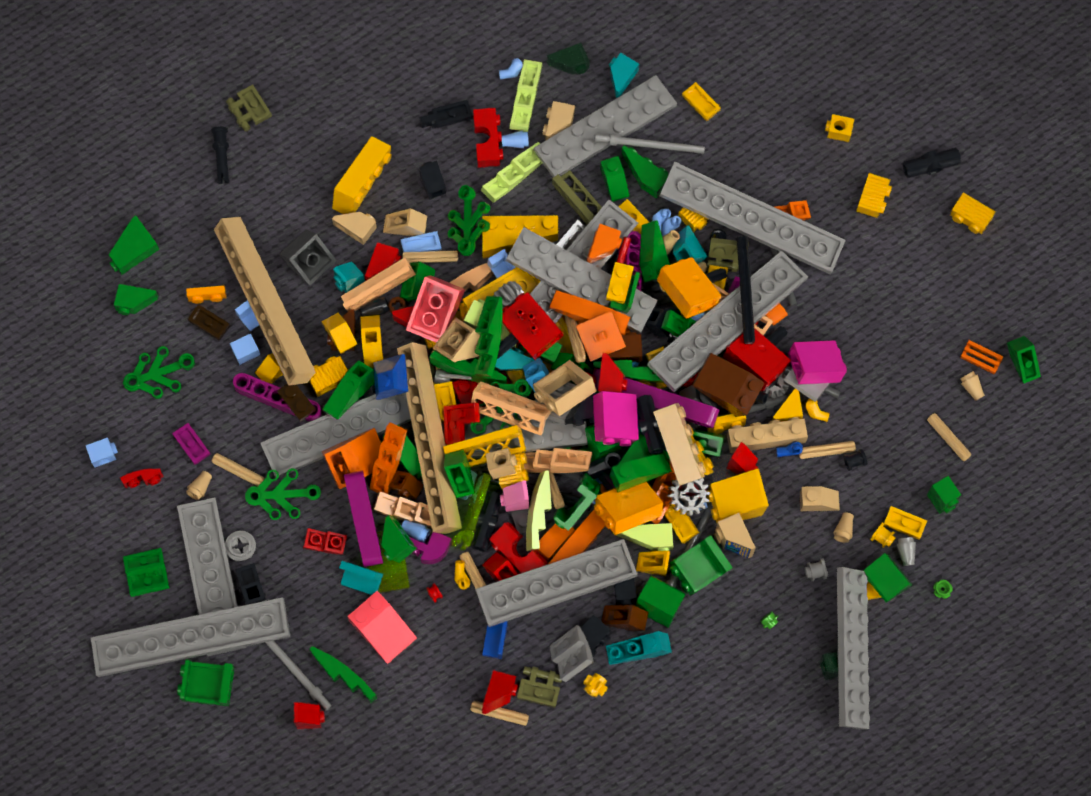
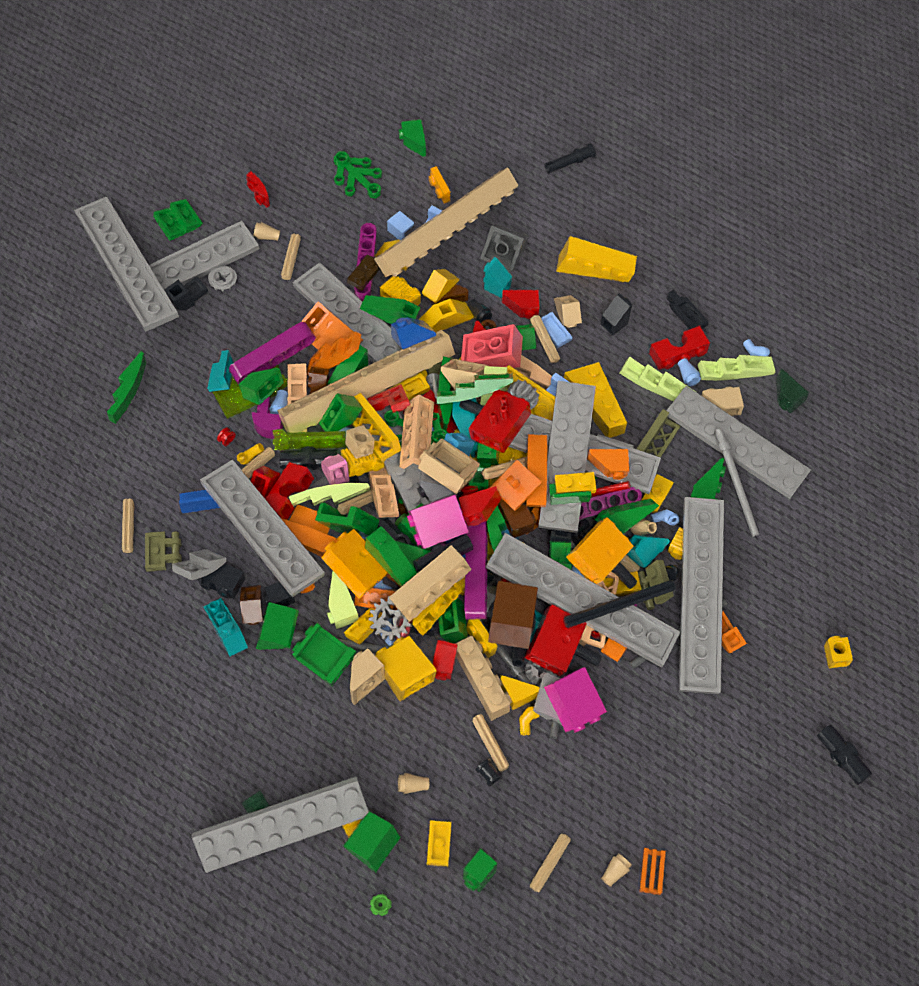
camera: 70 degrees right, 10 degrees down
light blue brick [86,438,118,468] -> none
green slope [109,215,159,275] -> none
magenta plate [172,423,211,465] -> none
green panel [177,659,235,706] -> none
dark brown plate [188,304,230,341] -> none
olive plate [226,85,272,131] -> none
green plant [245,468,321,520] -> none
light grey bar [265,641,332,711] -> none
red slope [294,702,325,729] -> none
red slope [303,528,347,555] -> none
tan slope [332,212,377,245] -> none
light nougat fence [341,258,416,311] -> none
coral slope [348,591,417,664] -> none
green plant [448,185,490,256] -> none
red slope [482,670,518,714] -> none
yellow gear [583,673,608,698] -> none
green slope [600,156,630,202] -> none
teal slope [609,53,639,98] -> none
yellow slope [636,550,670,576] -> none
light blue arm [662,216,681,236] -> none
yellow plate [682,82,721,121] -> none
bright green plate [760,611,778,629] -> none
blue arm [776,441,803,457] -> none
tan slope [800,486,840,511] -> none
light grey brick [804,558,828,581] -> none
yellow brick [856,173,892,218] -> none
yellow brick [870,522,895,548] -> none
light grey cone [897,537,916,566] -> none
yellow brick [950,192,996,234] -> none
green slope [1007,336,1041,384] -> none

